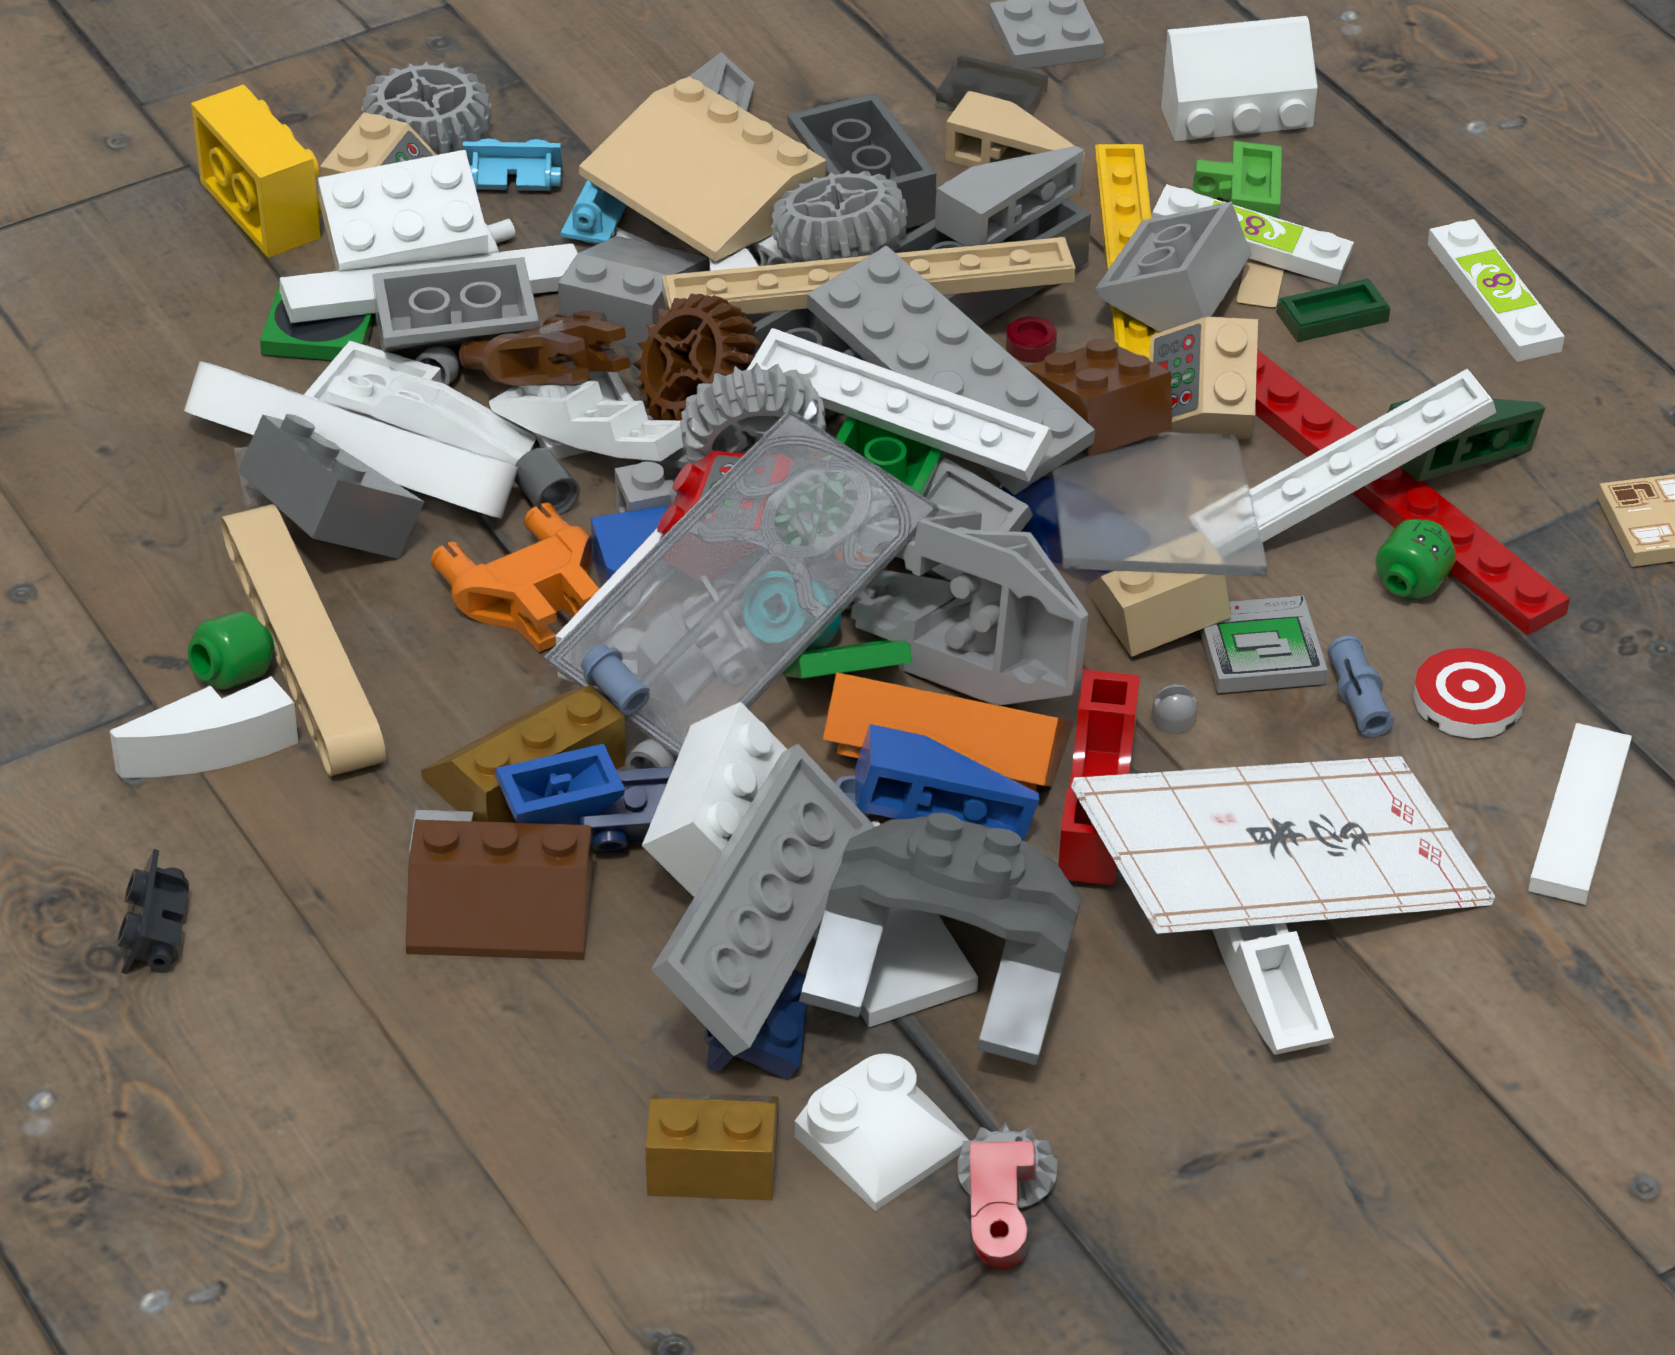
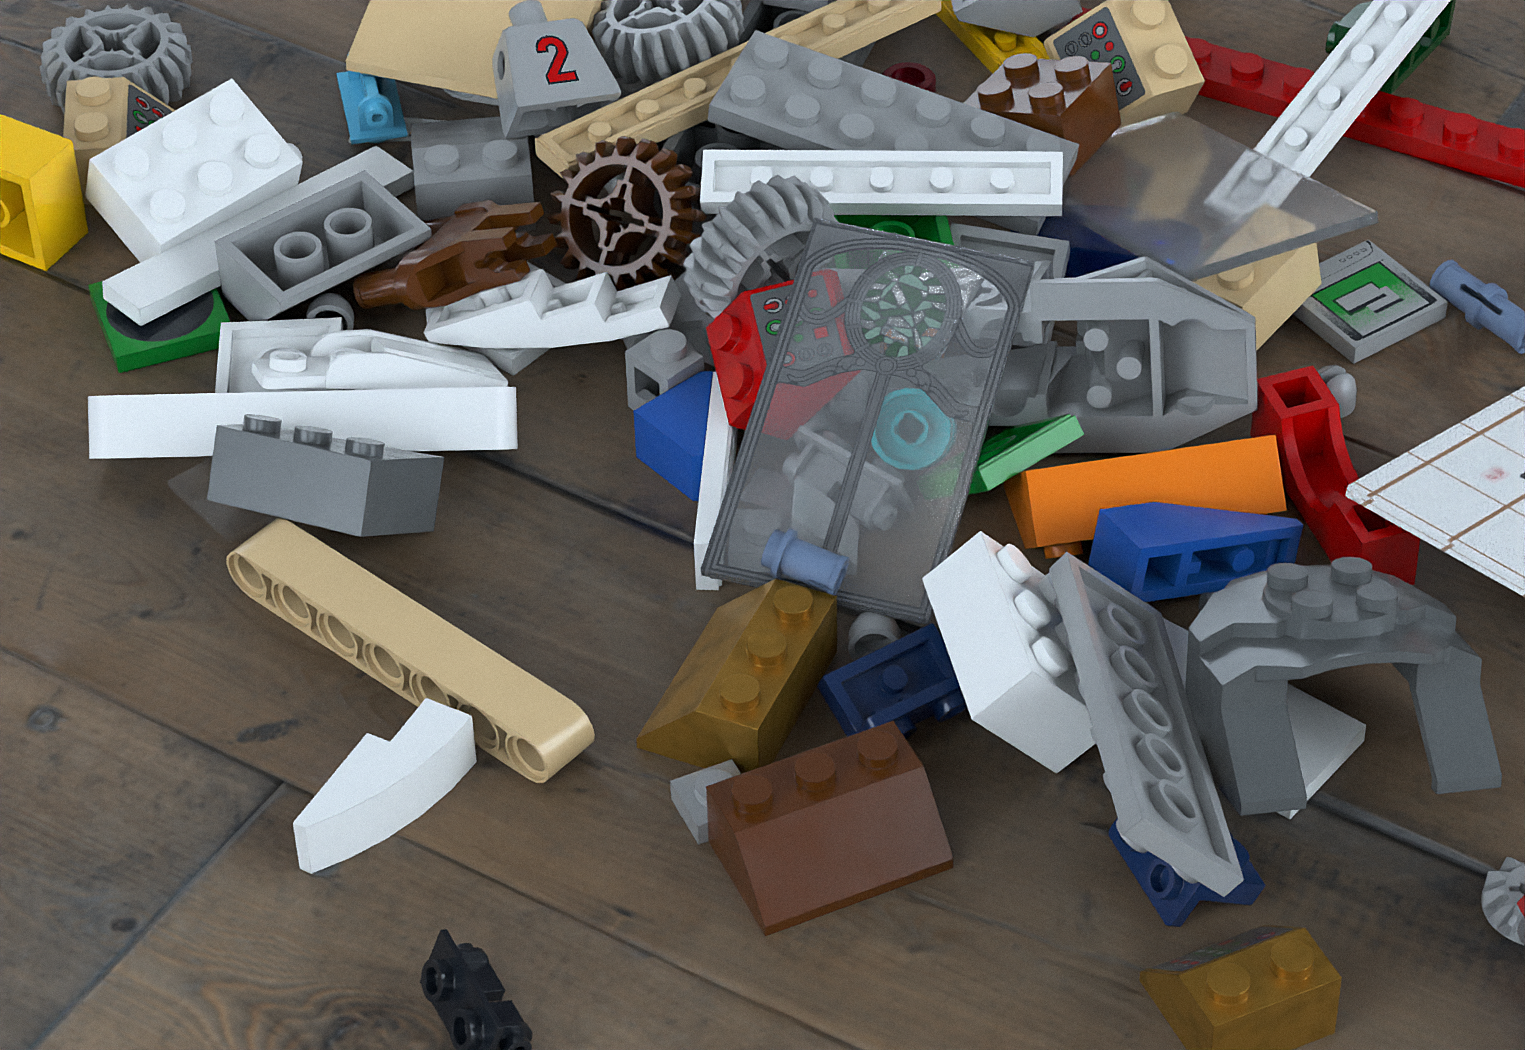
camera: 25 degrees left, 0 degrees up
green head [188,611,274,690] -> none
orange connector [430,503,599,652] -> none
medium azure hinge [463,138,563,191] -> none
blue slope [495,744,625,825] -> none
dark grey beam [514,448,580,517] -> none
white slope [794,1054,969,1211] -> none
green head [1375,519,1456,599] -> none
none -> light grey torso [492,0,622,139]

